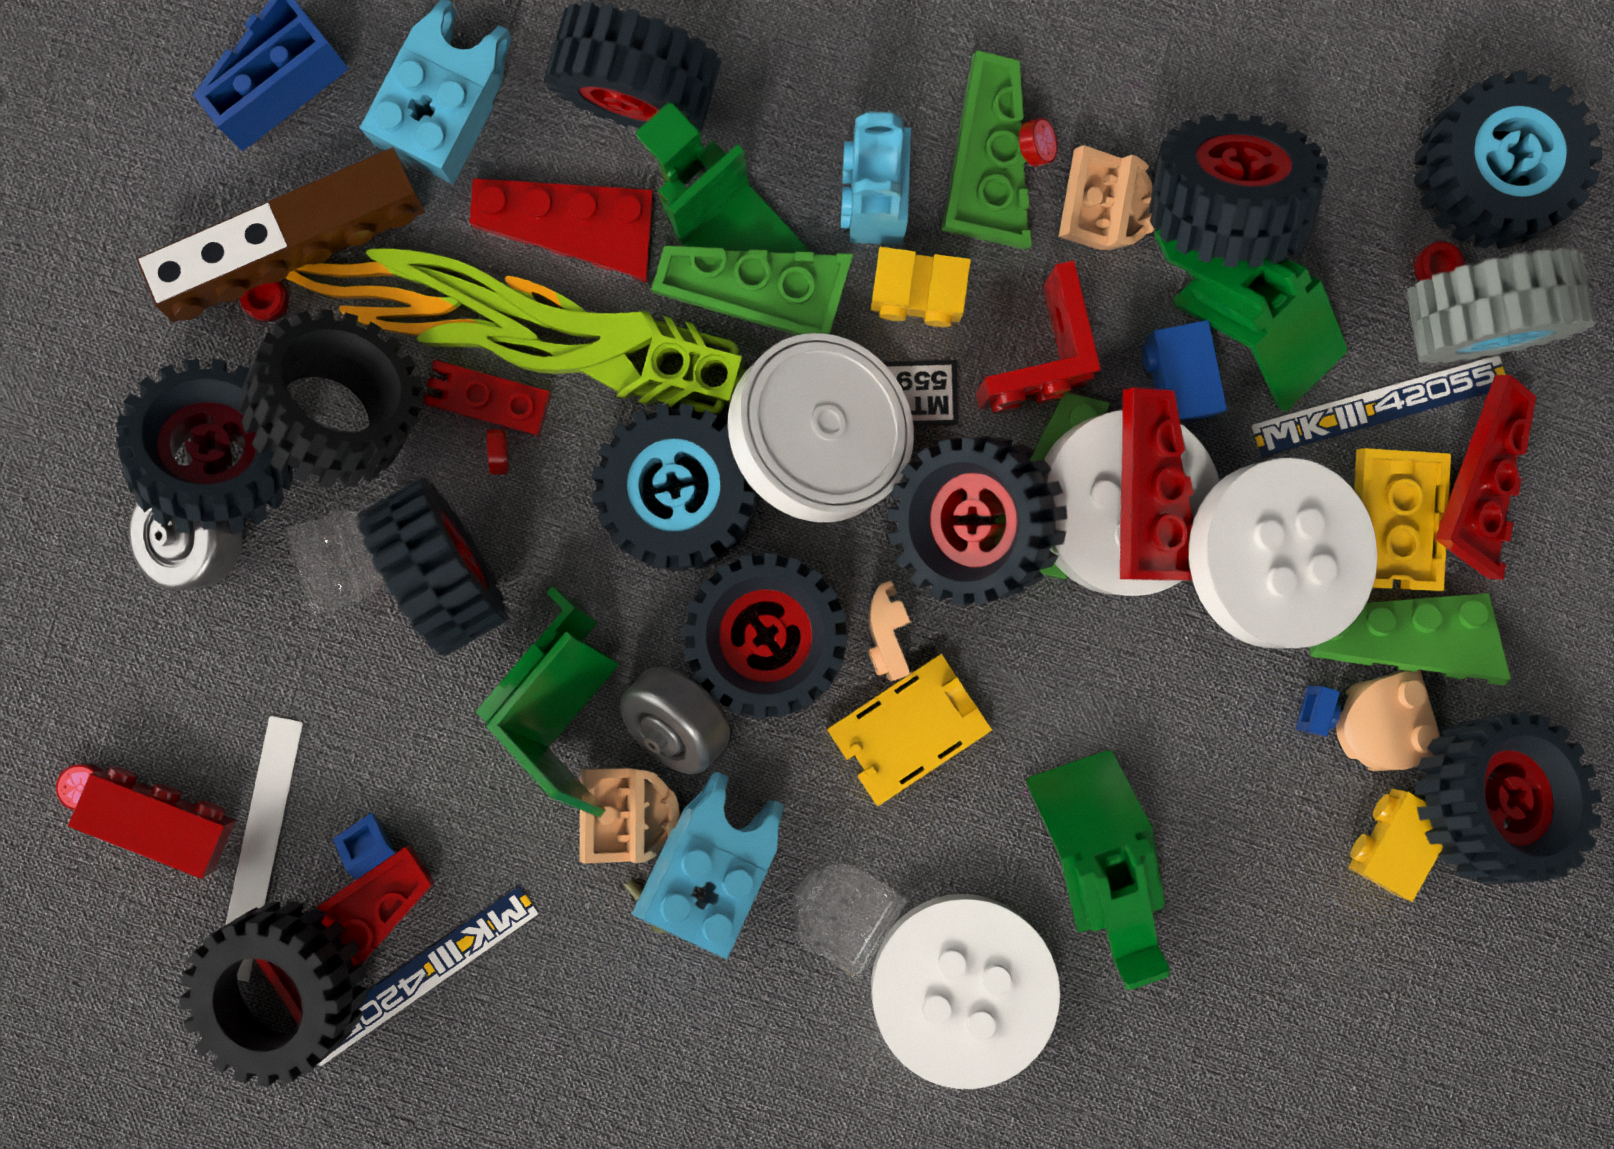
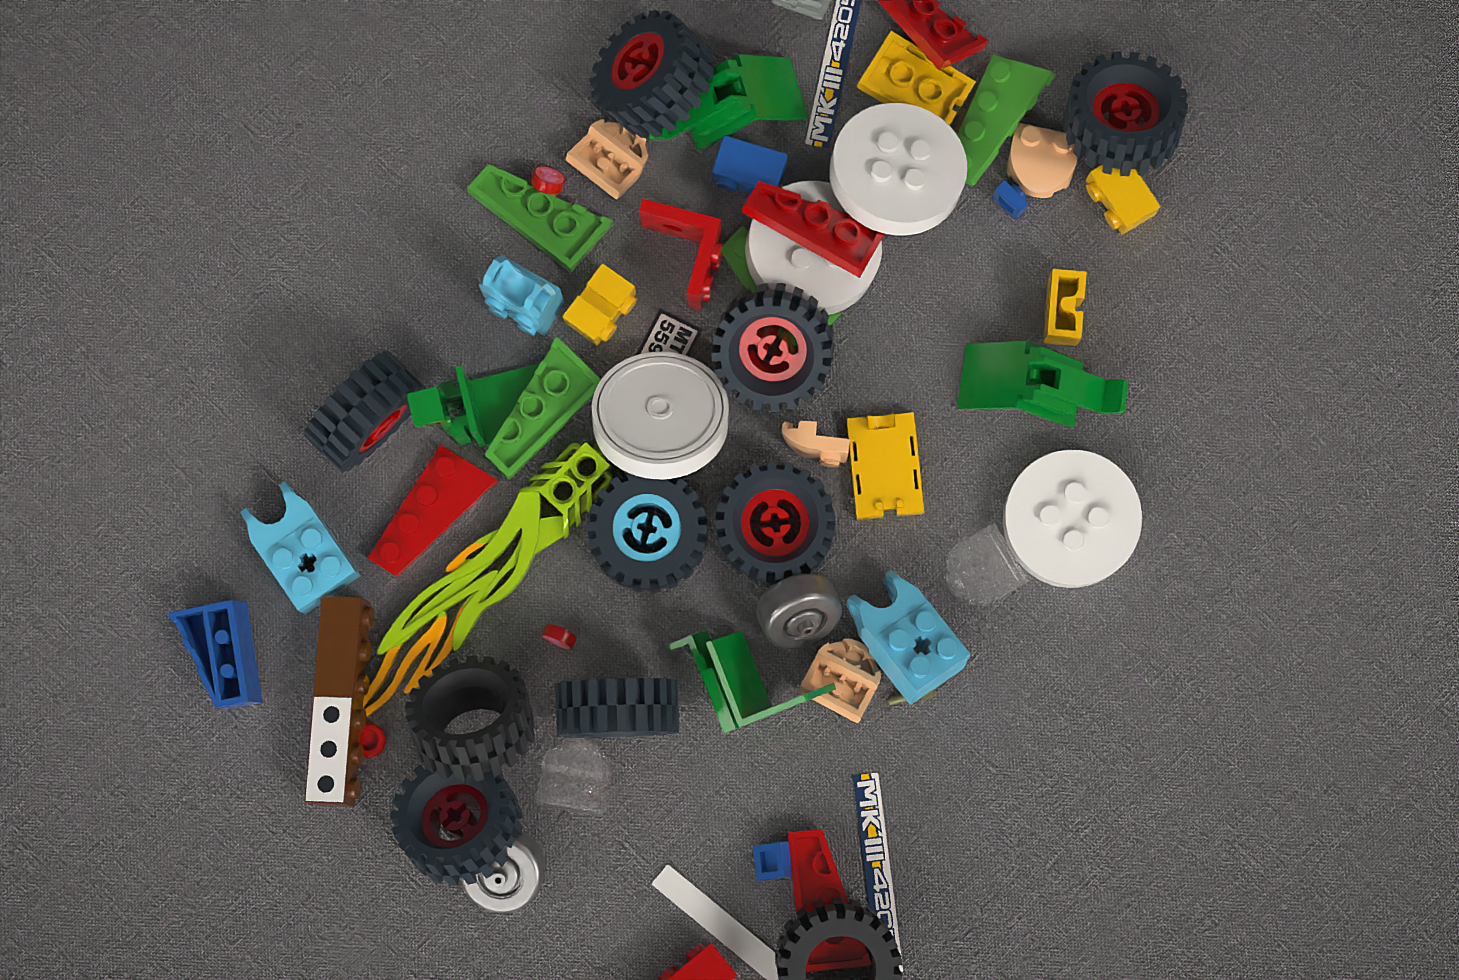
camera: 60 degrees left, 5 degrees down
red hinge [423,360,552,437] -> none
none -> yellow brick [1043,269,1087,346]

